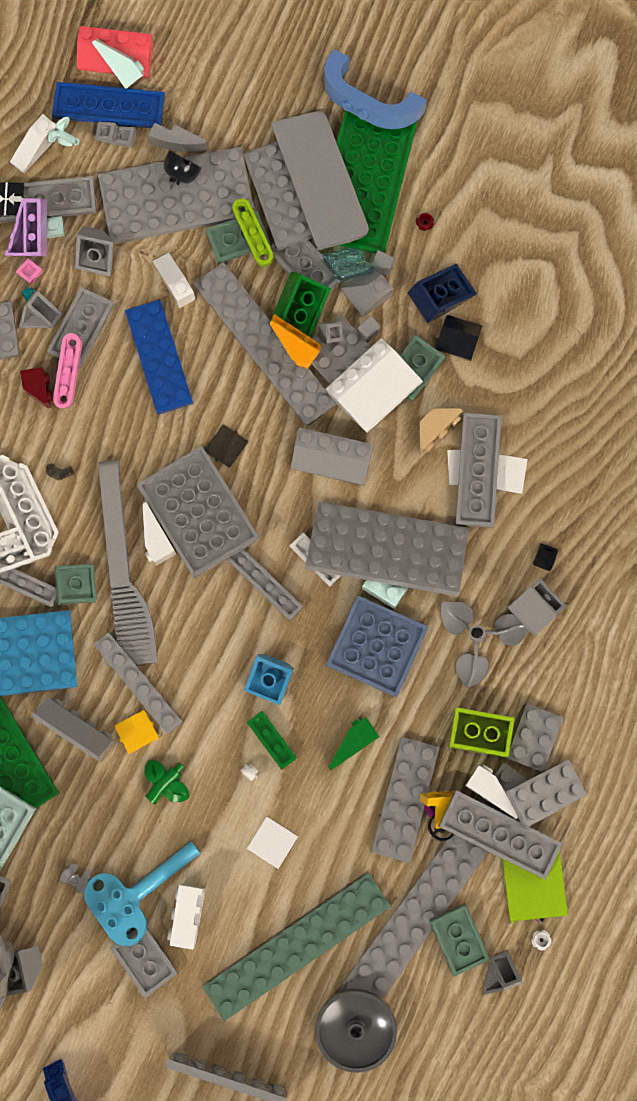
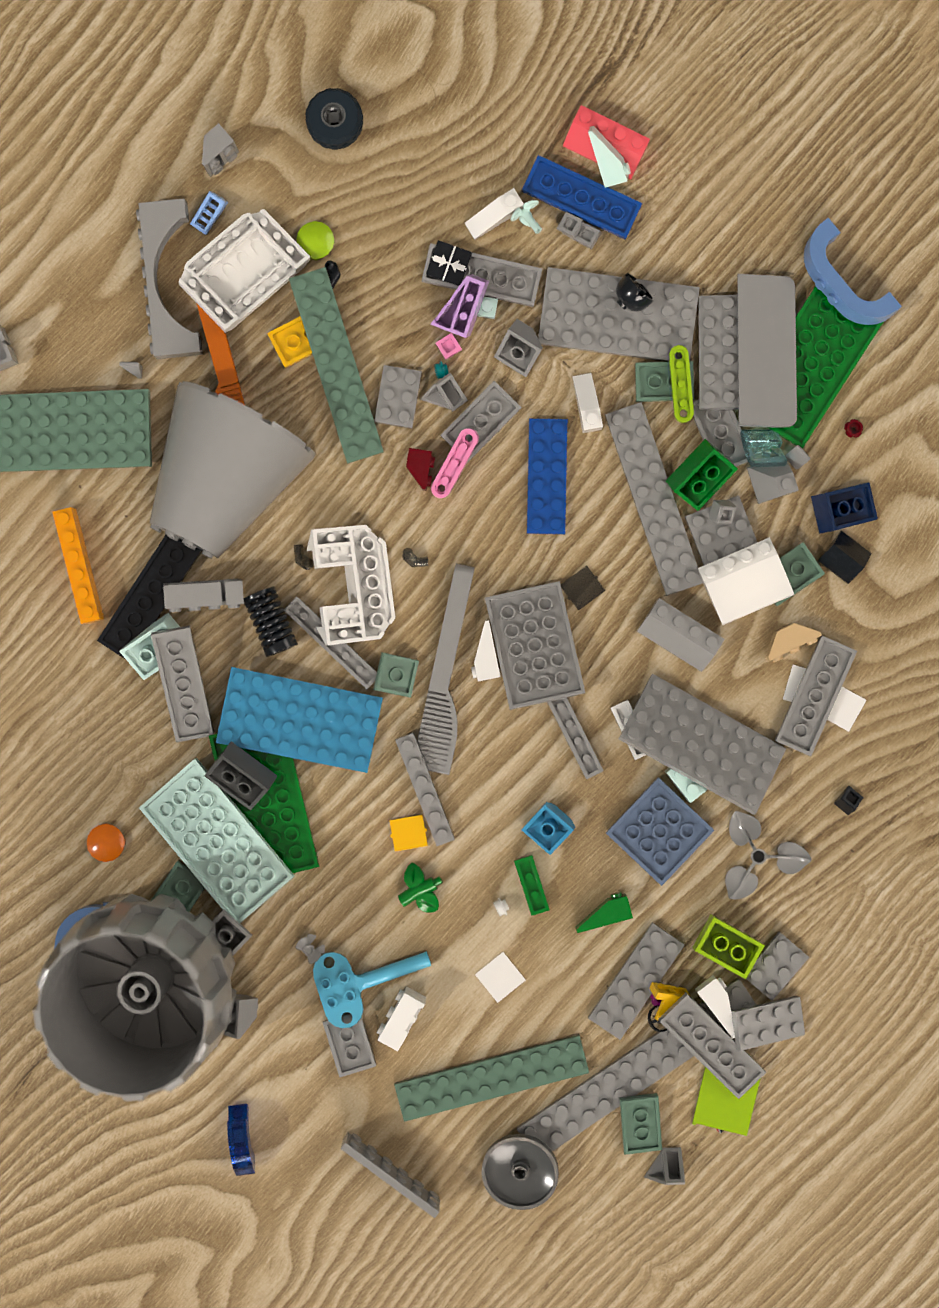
camera: 20 degrees right, 10 degrees up
light grey slope [31,698,115,762] -> none
light grey slope [148,123,208,152] -> none
light orange slope [270,314,322,369] -> none
light grey slope [358,316,380,343] -> none
light grey slope [508,578,566,636] -> none
white plate [532,930,551,950] -> none

